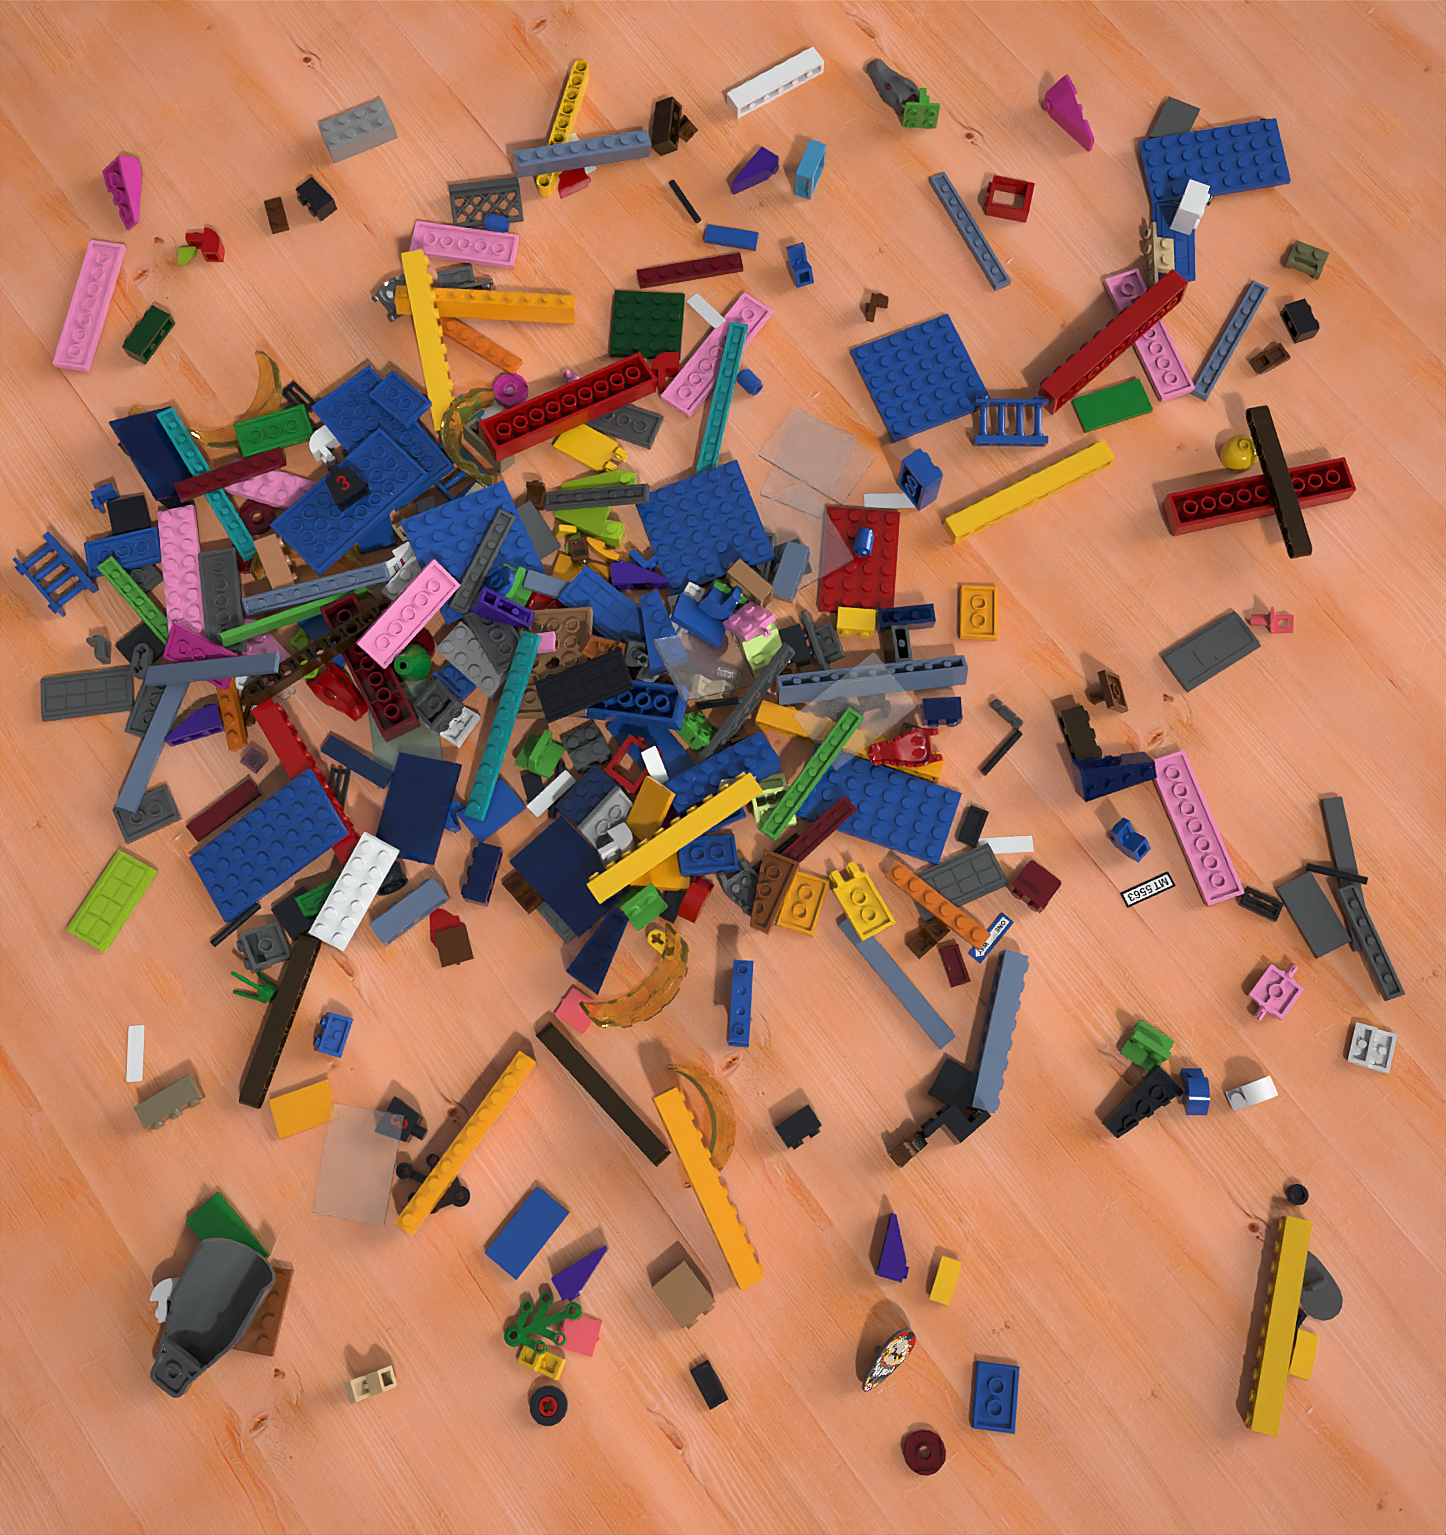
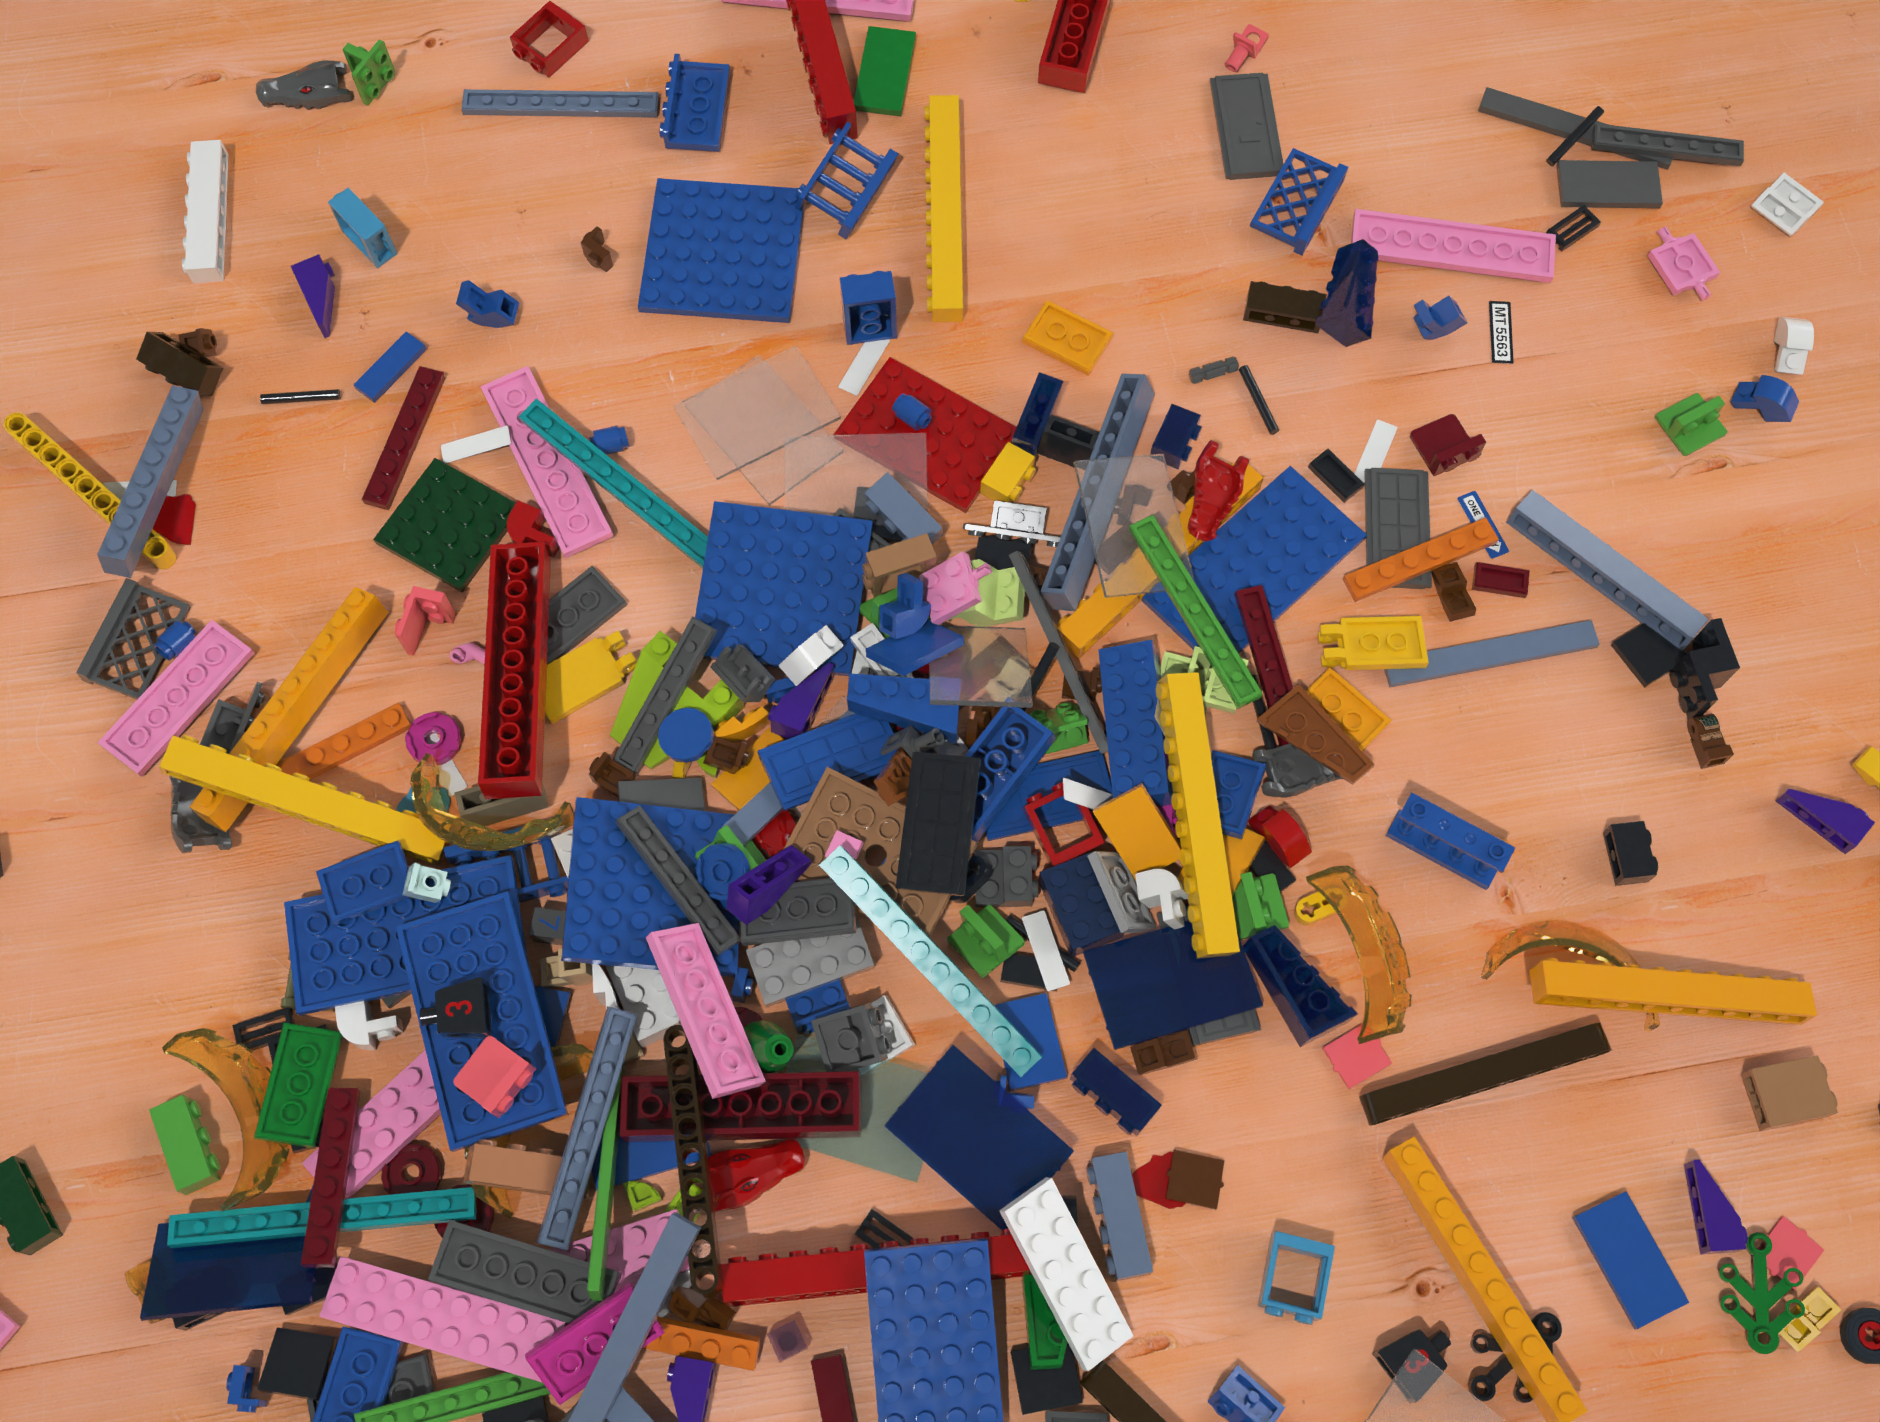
camera: 65 degrees left, 5 degrees down
dark blue tile [321,736,394,789] -> none
reddish brown tile [1090,670,1129,713] -> none
black wing [1102,1064,1184,1139] -> none
none -> bright green brick [149,1095,221,1195]
none -> coral bracket [395,586,456,656]
none -> light aqua brick [402,863,451,903]
none -> coral bracket [453,1036,536,1118]
none -> blue tile [658,708,714,763]
none -> blue bracket [659,54,730,152]
none -> dark grey hinge [710,644,775,702]
none -> blue plate [731,967,754,1003]
none -> white brick [779,625,844,686]
none -> black beam [949,856,992,904]
none -> blue fence [1250,148,1348,256]
none -> dark azure window [1258,1231,1335,1325]

